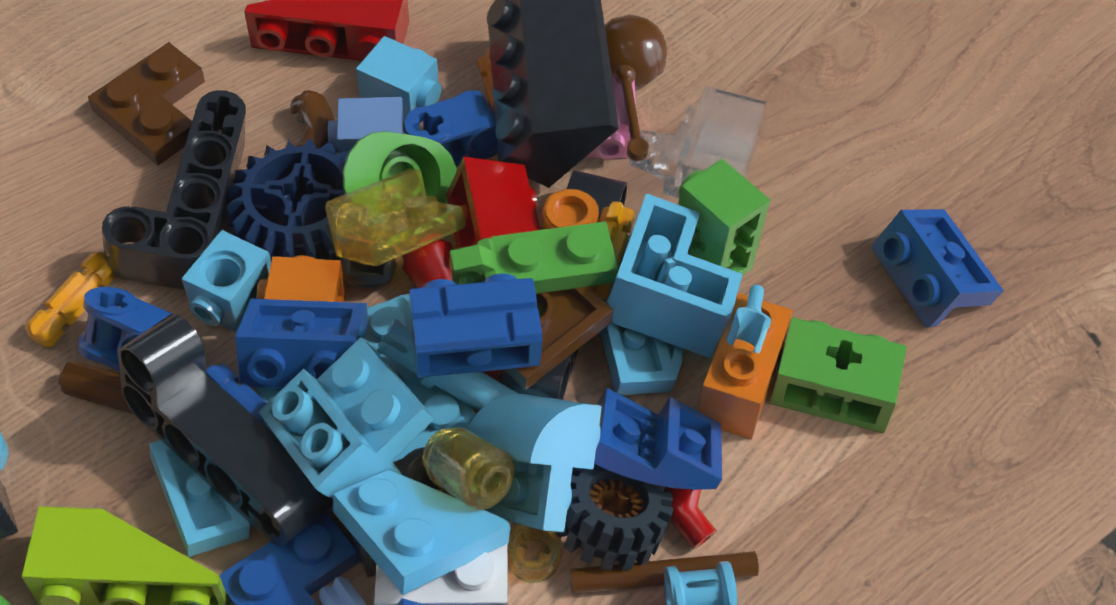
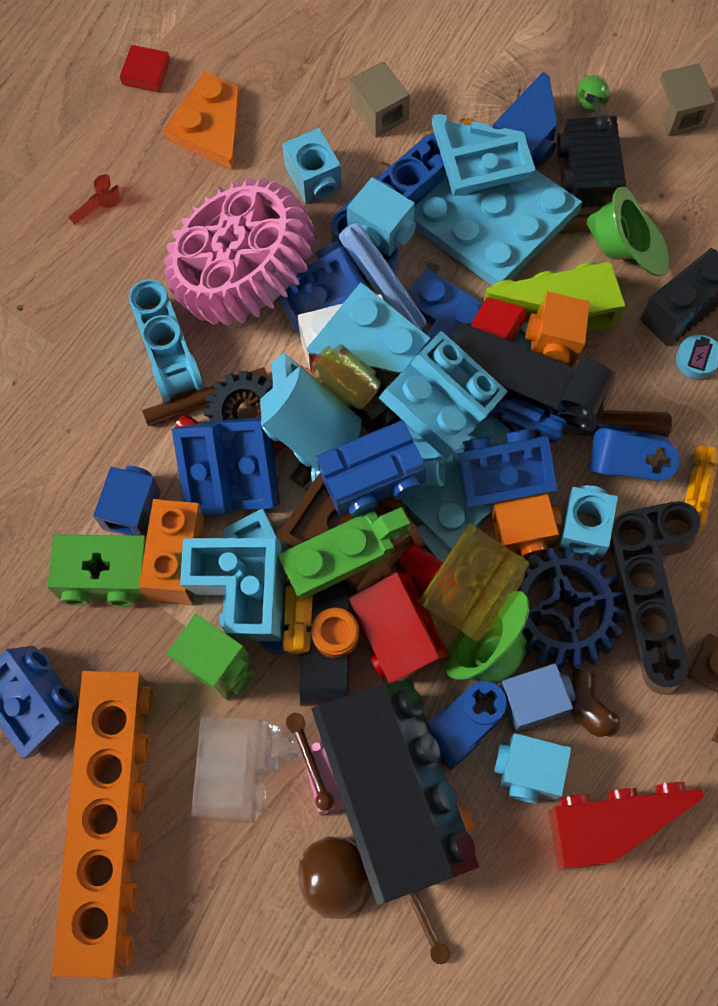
camera: 170 degrees right, 15 degrees up
medium azure hand [726,284,771,353] -> none
none -> orange brick [51,671,154,978]
none -> blue brick [93,465,161,537]
none -> red tile [470,297,527,343]
none -> orange brick [525,291,590,367]

